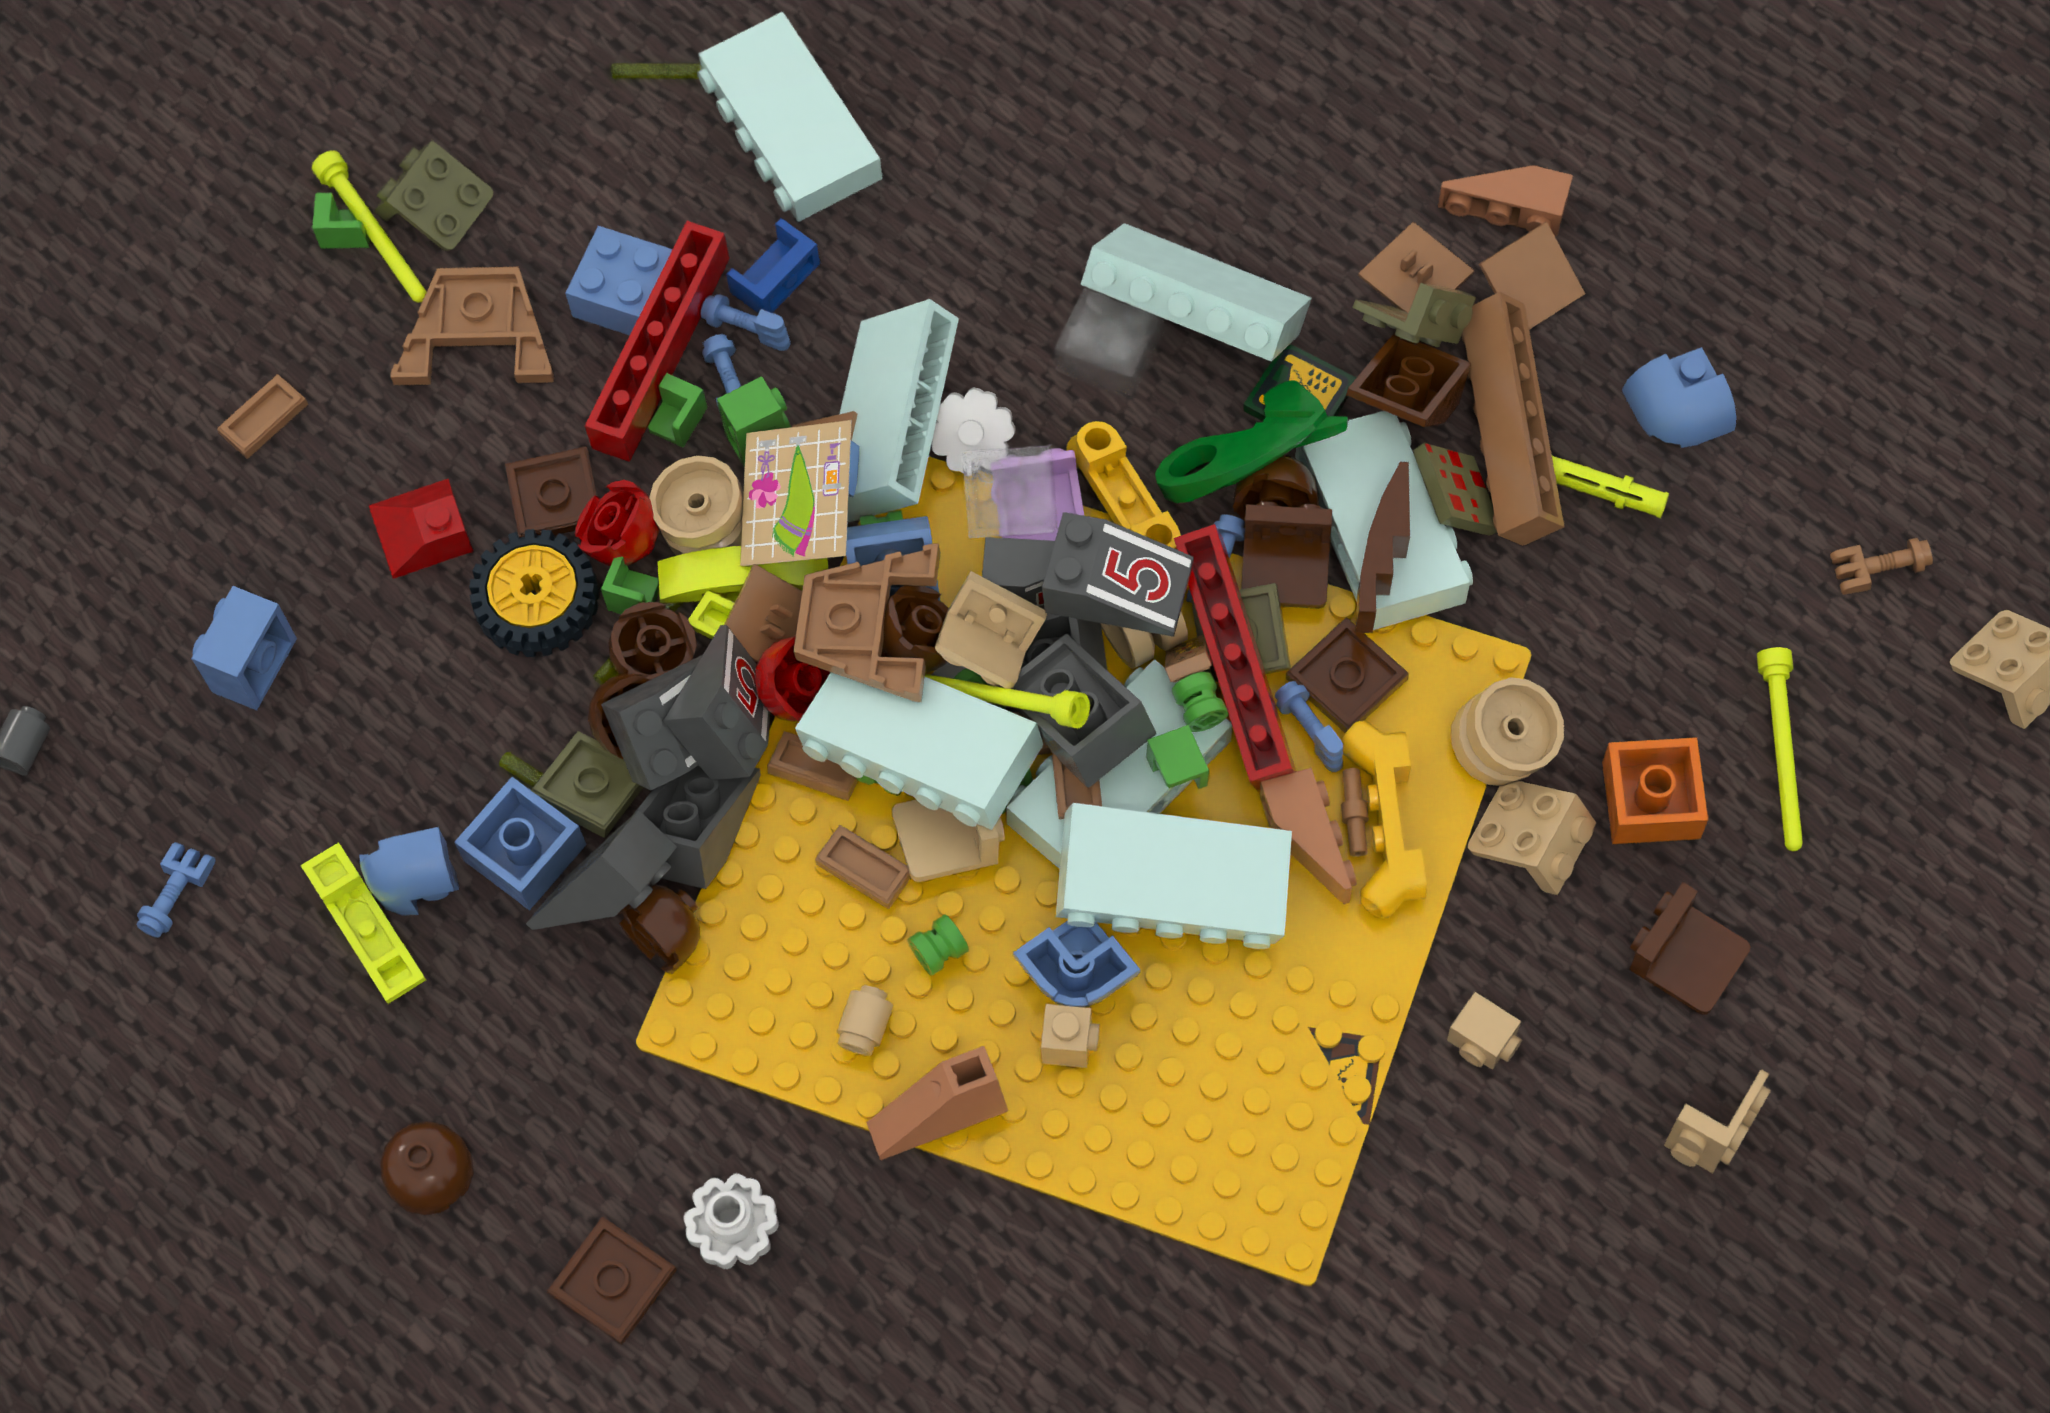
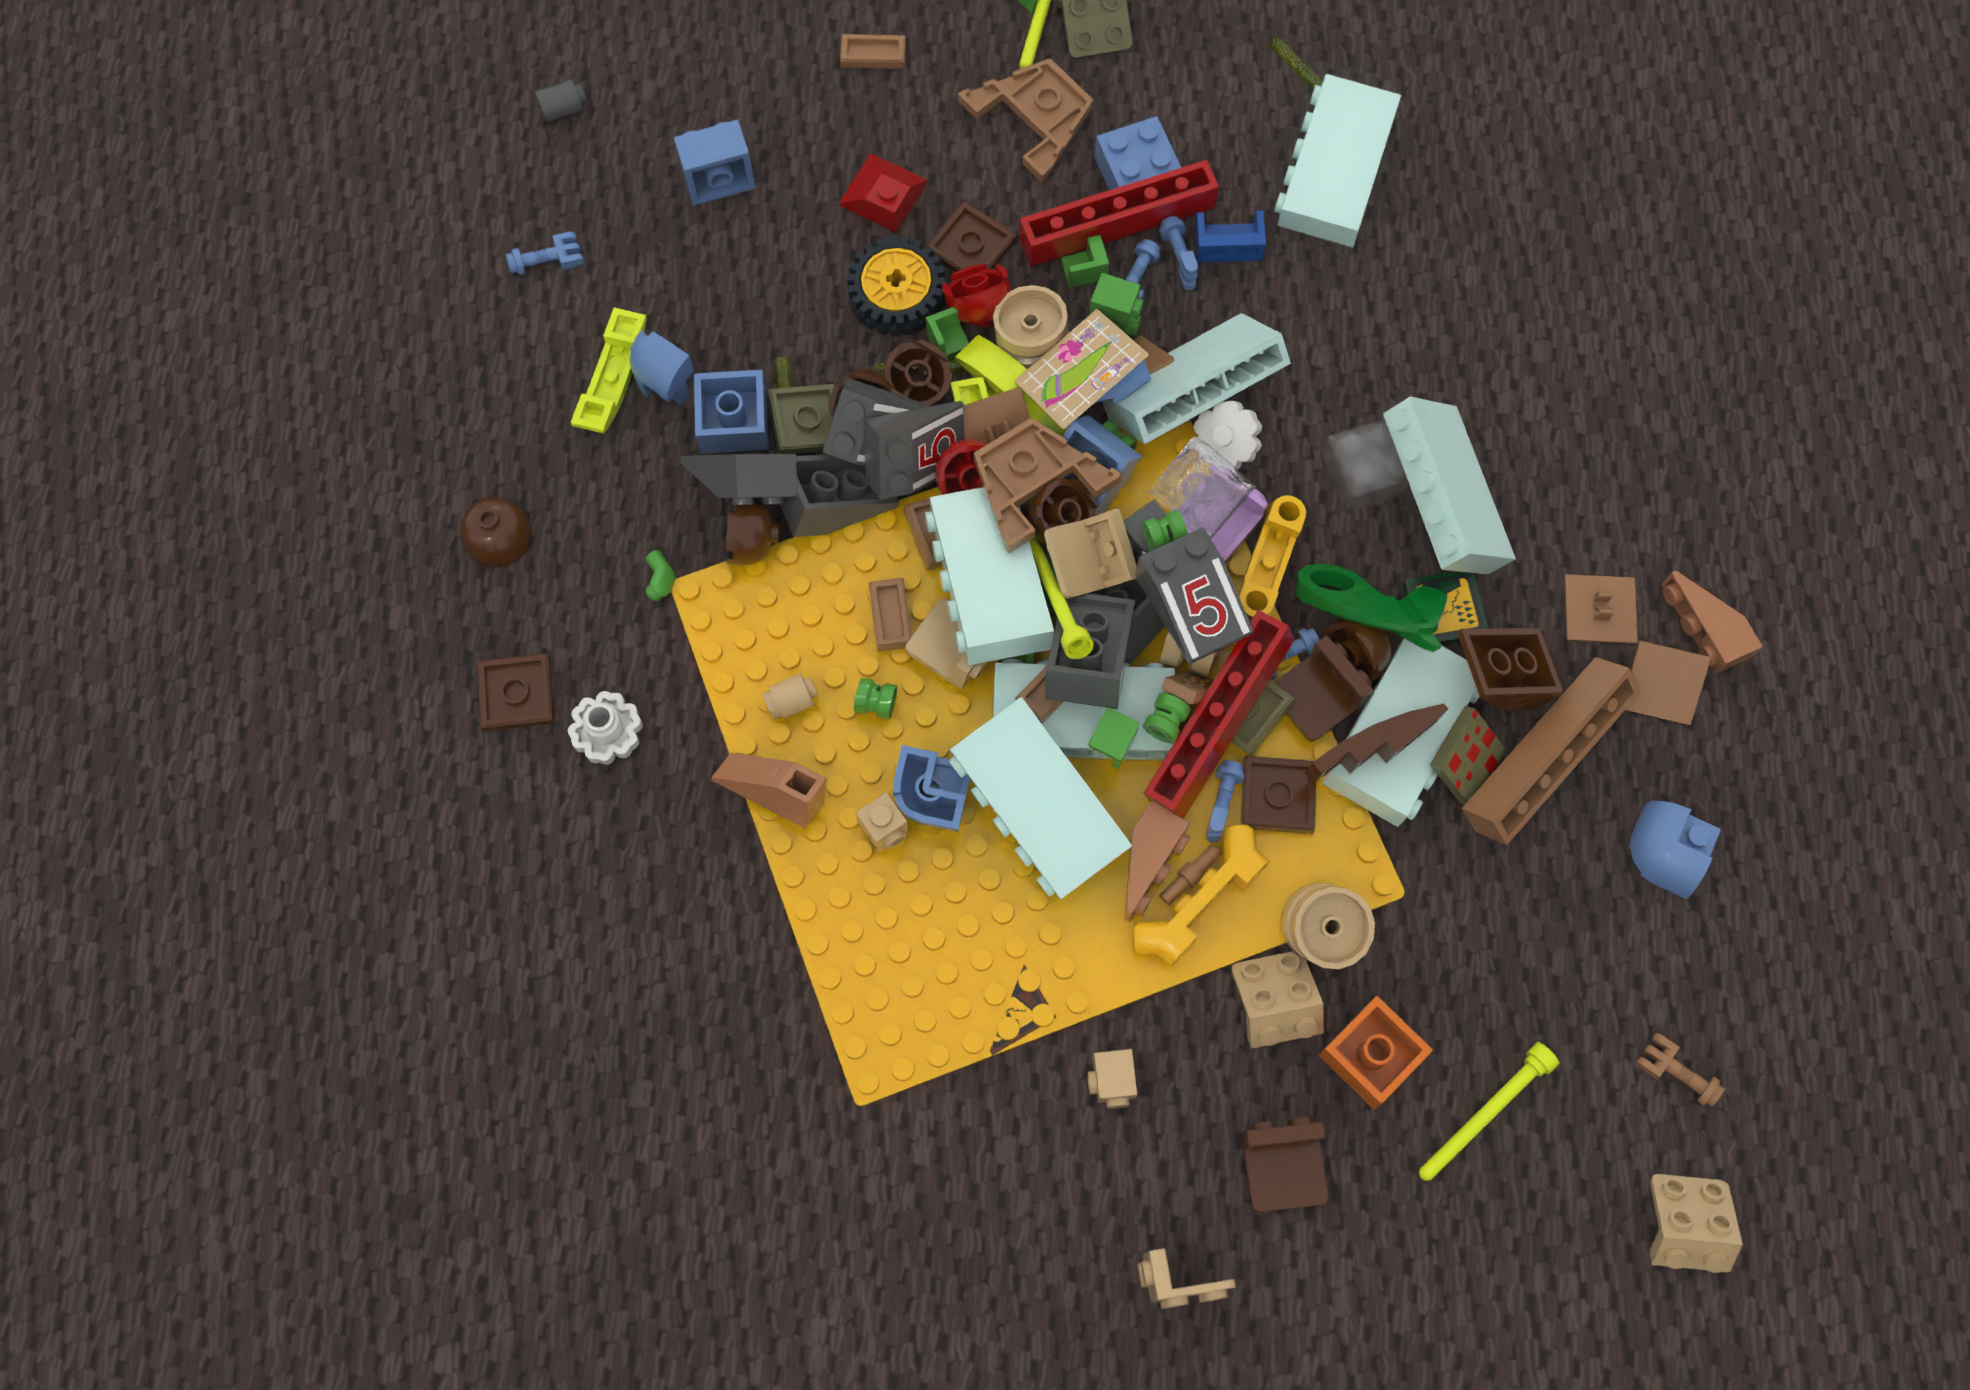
camera: 45 degrees right, 5 degrees up
olive bracket [1353,283,1476,347] -> none
neon yellow pin [1551,454,1669,518] -> none
none -> bright green arm [645,550,675,601]
none -> bright green wheel [1142,510,1188,551]

